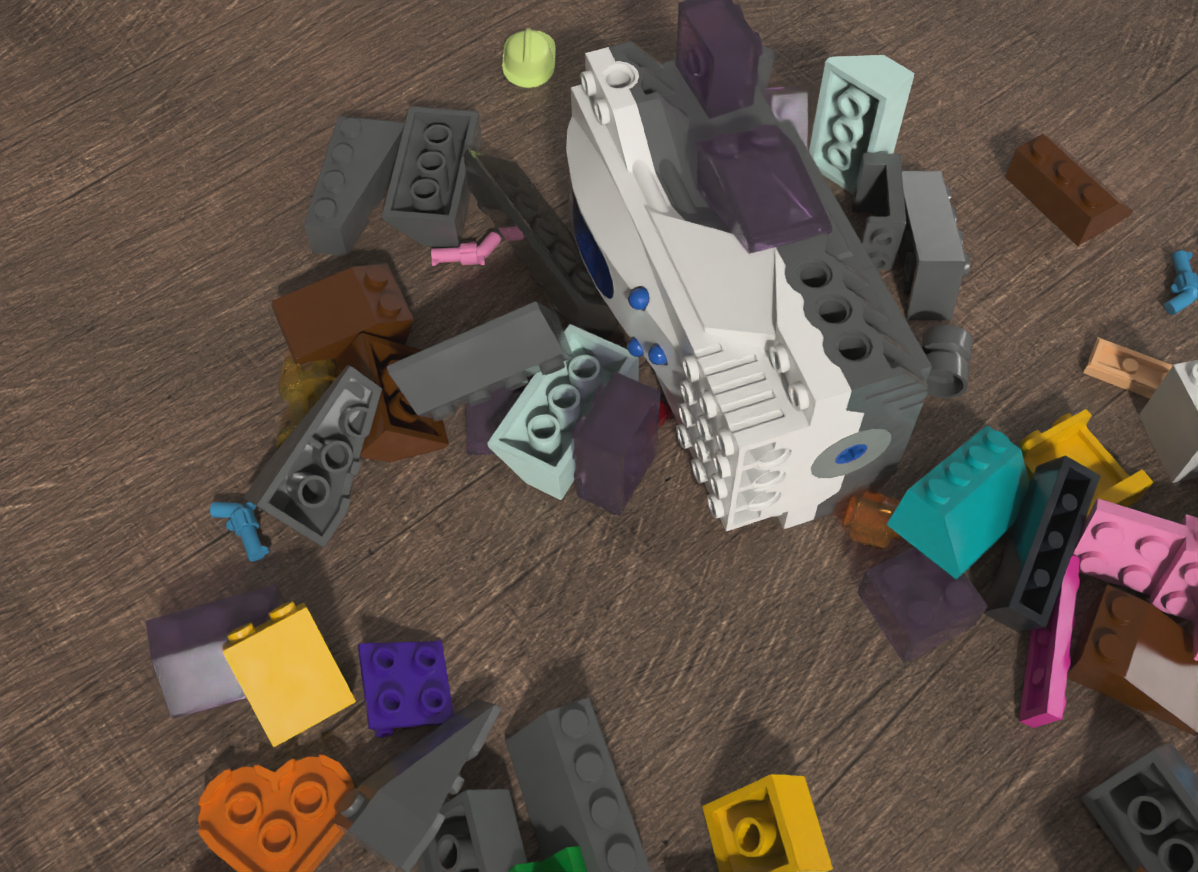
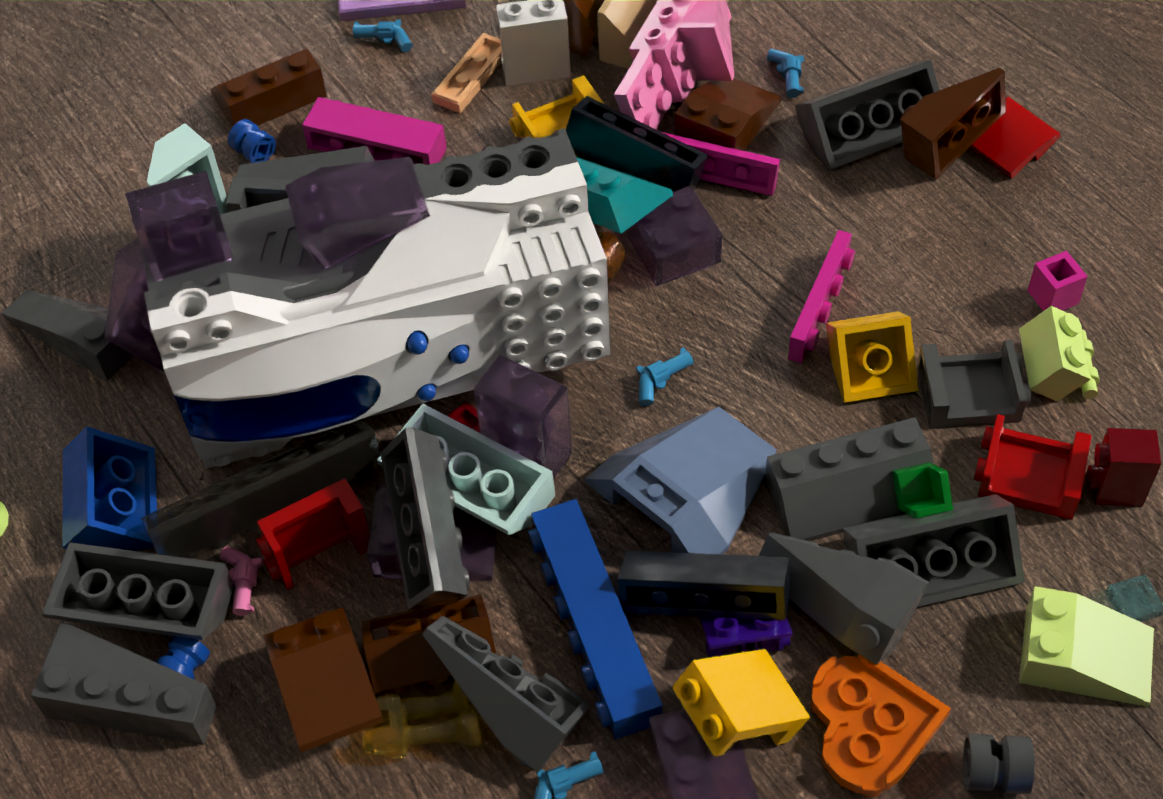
camera: 85 degrees left, 5 degrees down
none -> blue slope [62,426,158,551]
none -> blue wheel [156,636,211,679]
none -> blue wheel [228,119,276,163]
none -> red panel [256,478,374,591]
none -> dark pink brick [302,97,447,169]
none -> blue brick [527,499,663,740]
none -> sand blue wedge [585,407,777,554]
none -> black brick [617,550,791,621]
none -> dark azure piece [636,347,694,406]
none -> dark pink plate [788,230,855,364]

